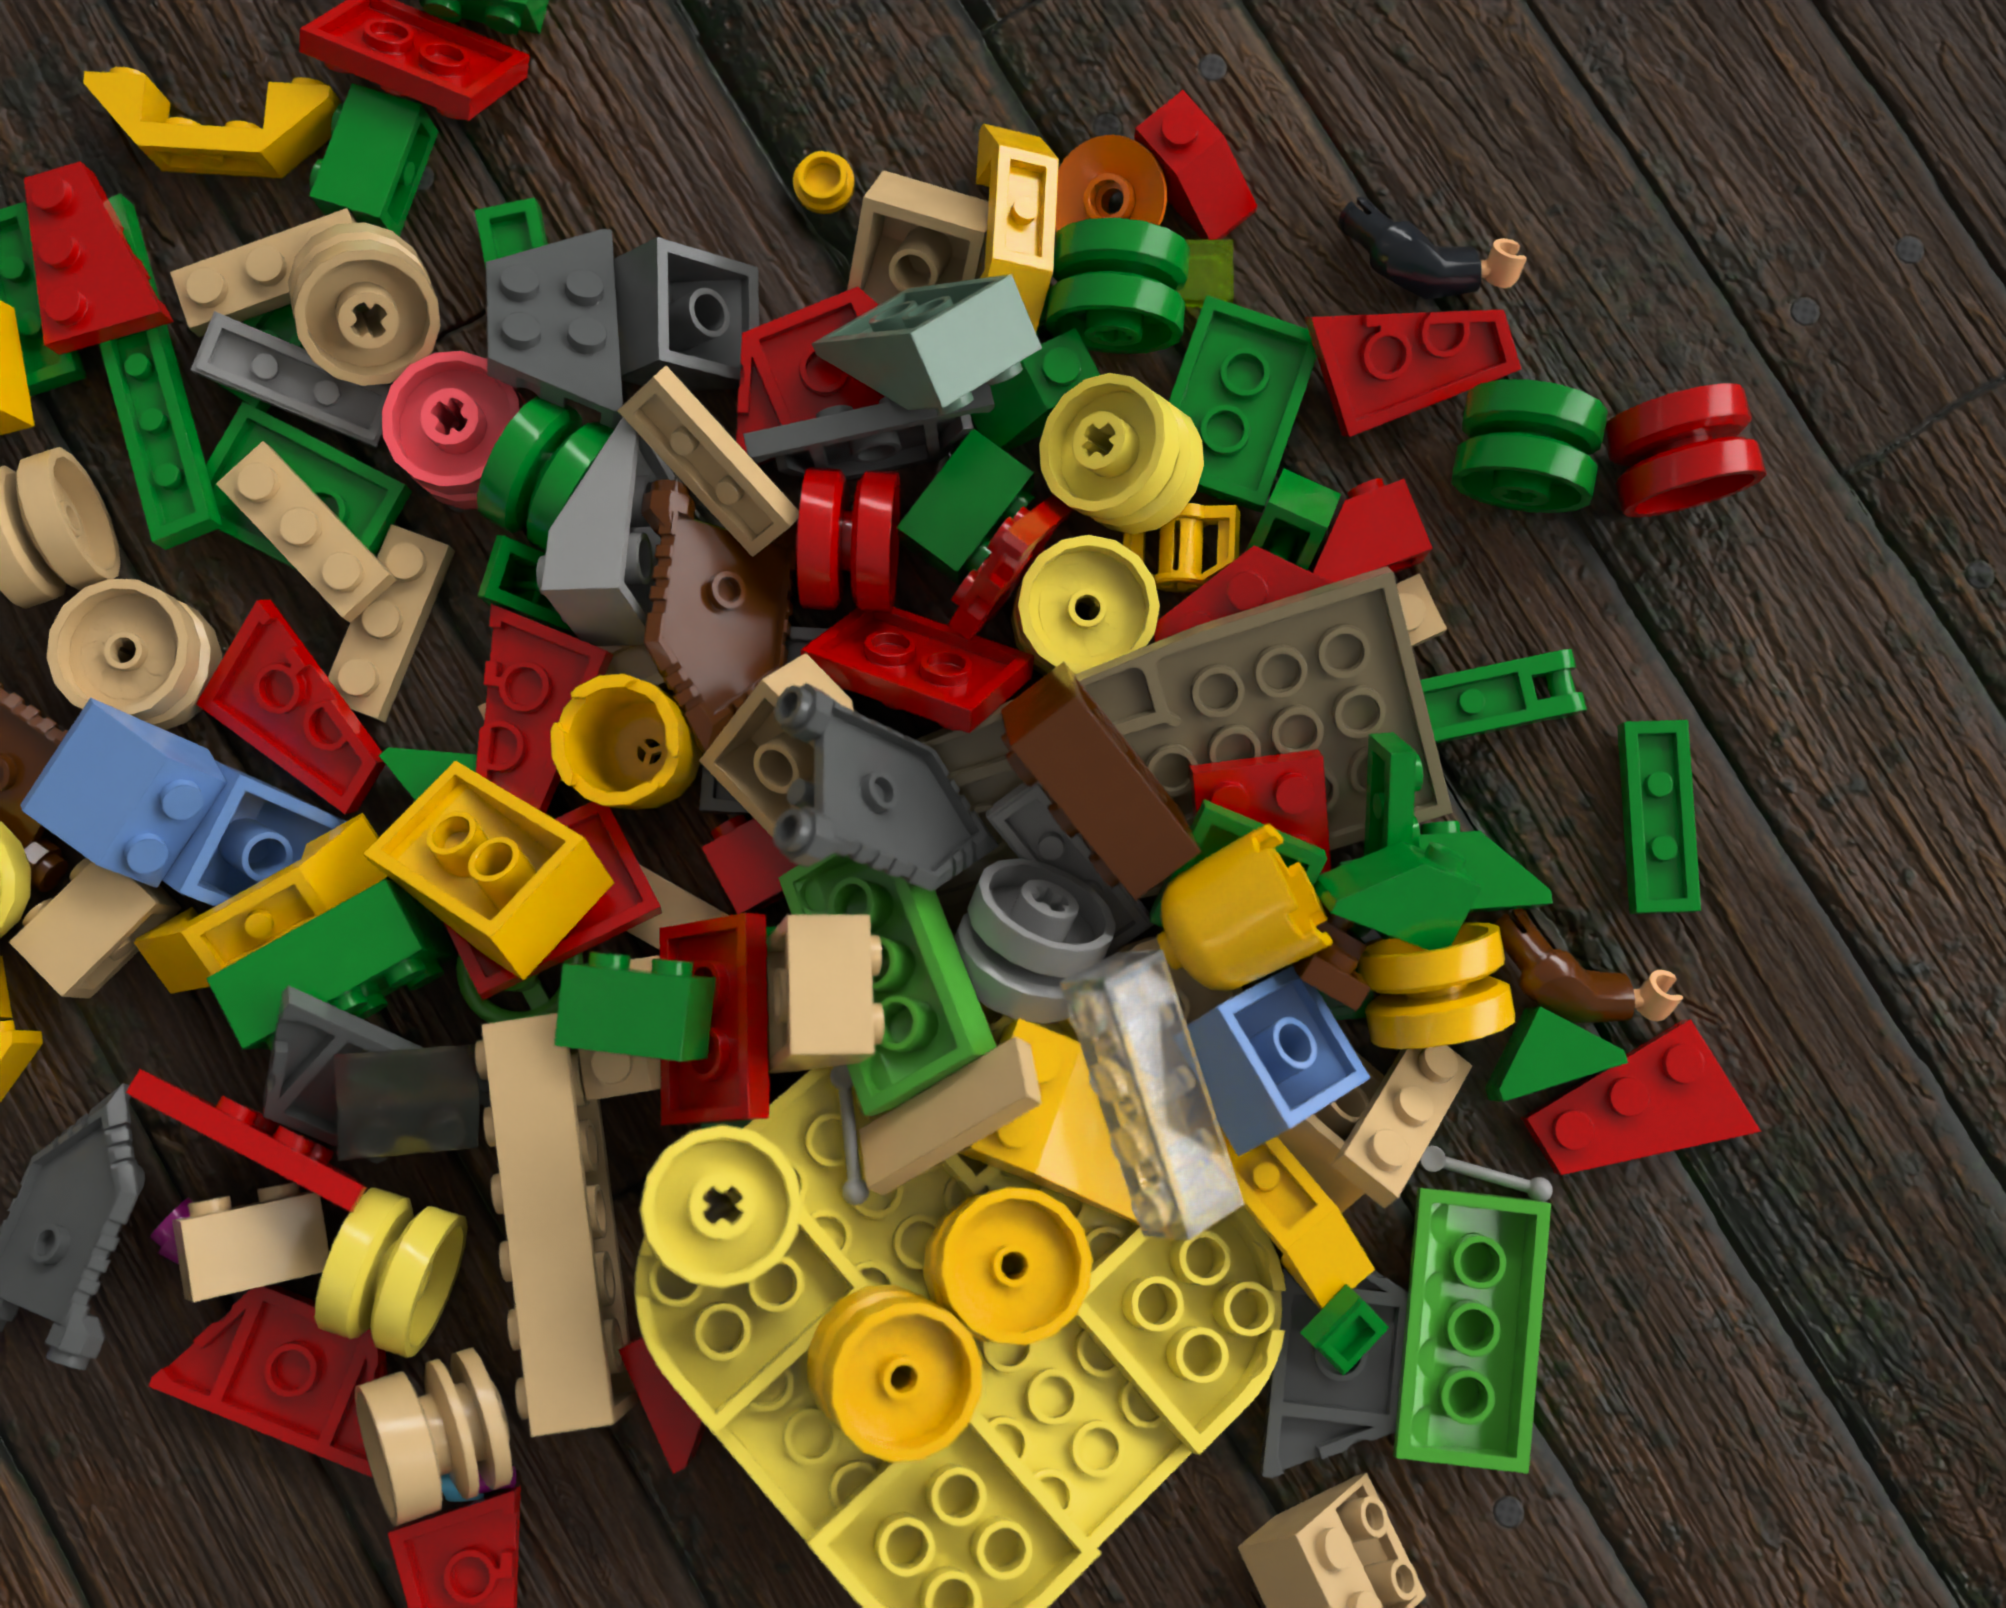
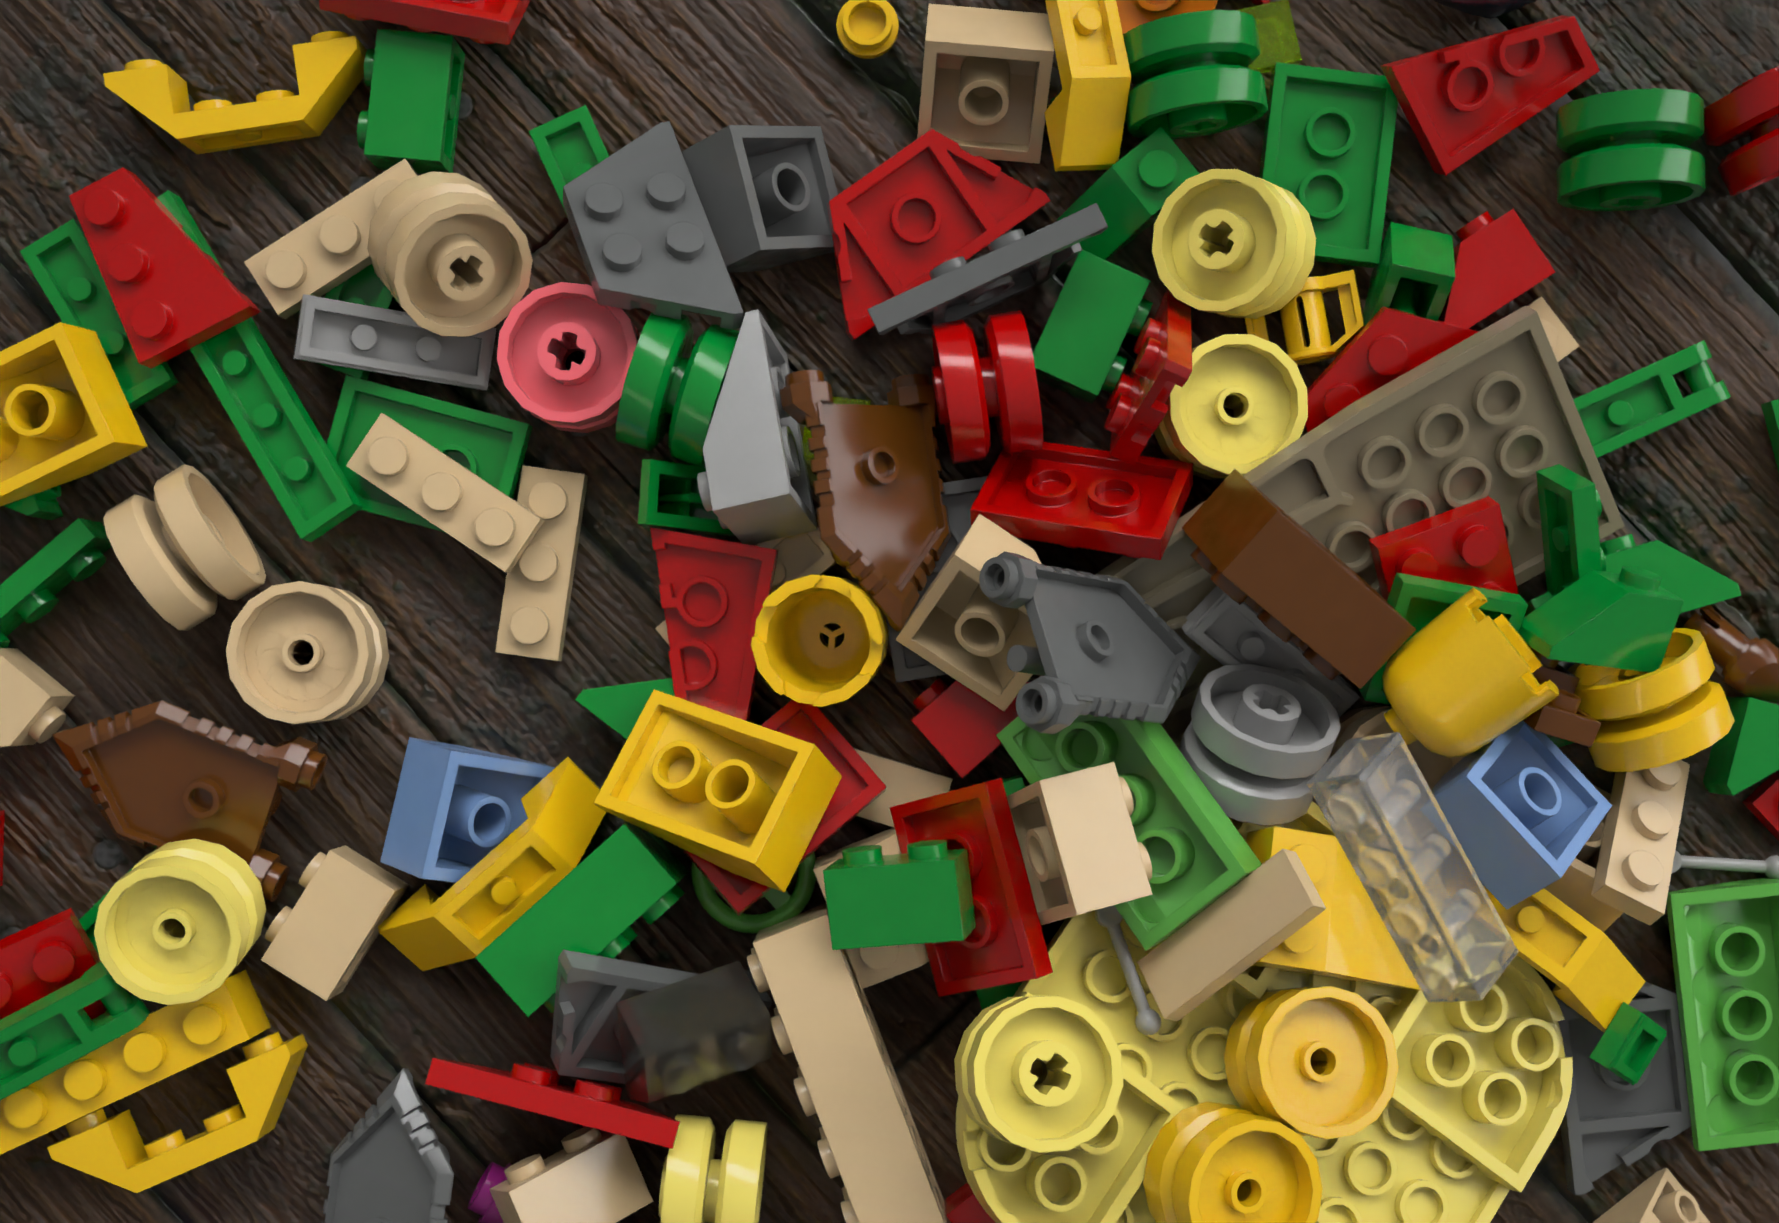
camera: 20 degrees left, 5 degrees up
medium blue slope [20,697,227,888] -> none
red wing [196,599,386,814] -> none
tan plate [618,365,799,557] -> none
sand green slope [812,274,1042,415] -> none

